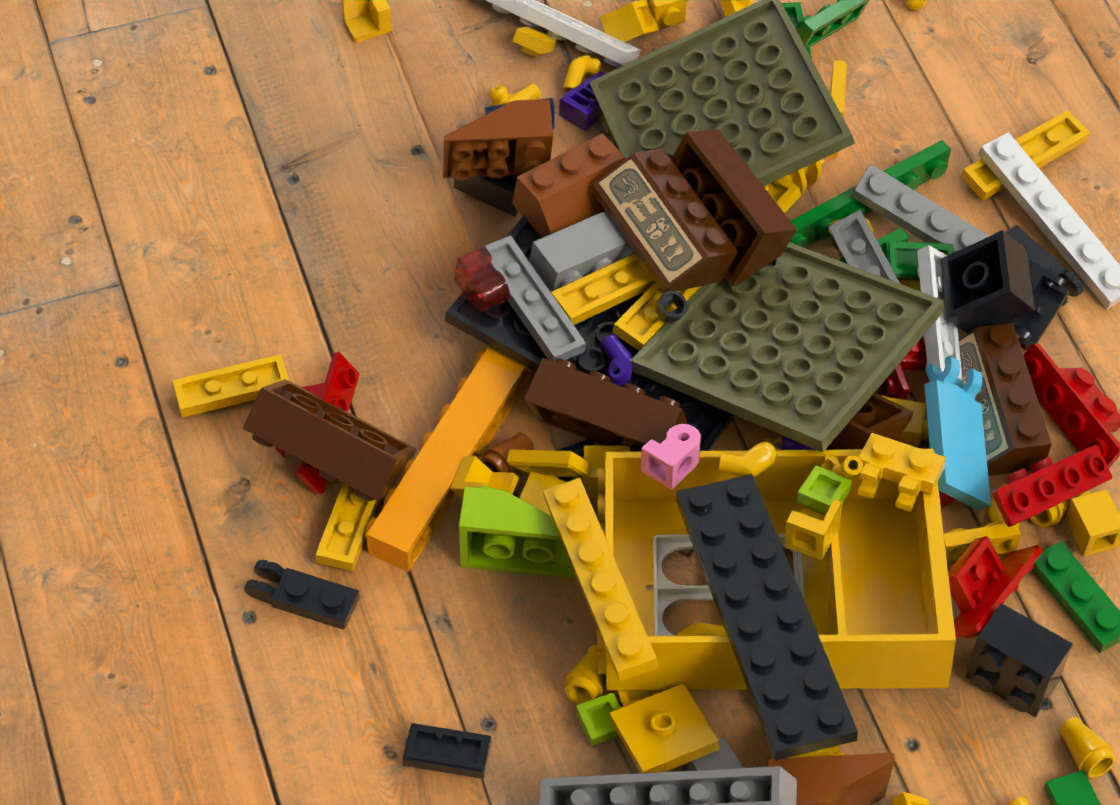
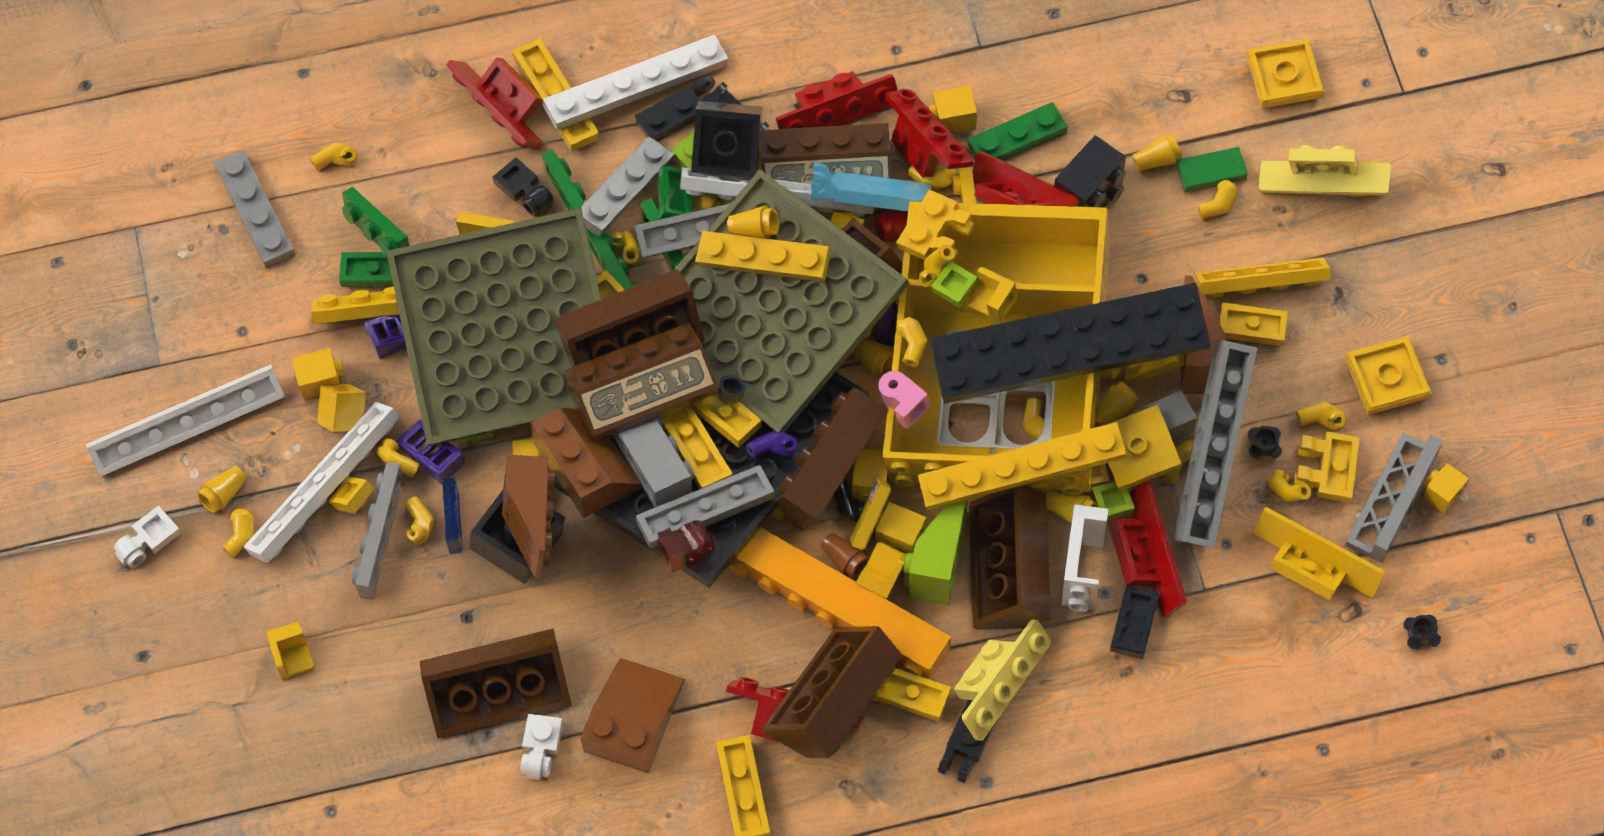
camera: 80 degrees left, 10 degrees up
none -> light grey plate [352,462,404,599]
none -> reddish brown slope [420,628,572,739]
none -> red bracket [446,57,544,149]
none -> black plate [492,157,554,216]
none -> white plate [520,714,563,780]
none -> dark orange slope [580,658,685,774]
none -> yellow plate [695,231,831,282]
none -> yellow cone [727,205,779,239]
none -> light yellow bracket [954,619,1051,741]
none -> reddish brown slope [969,485,1051,629]
none -> white panel [1061,504,1108,612]
none -> yellow cone [1096,382,1139,427]
none -> red bracket [1108,482,1187,616]

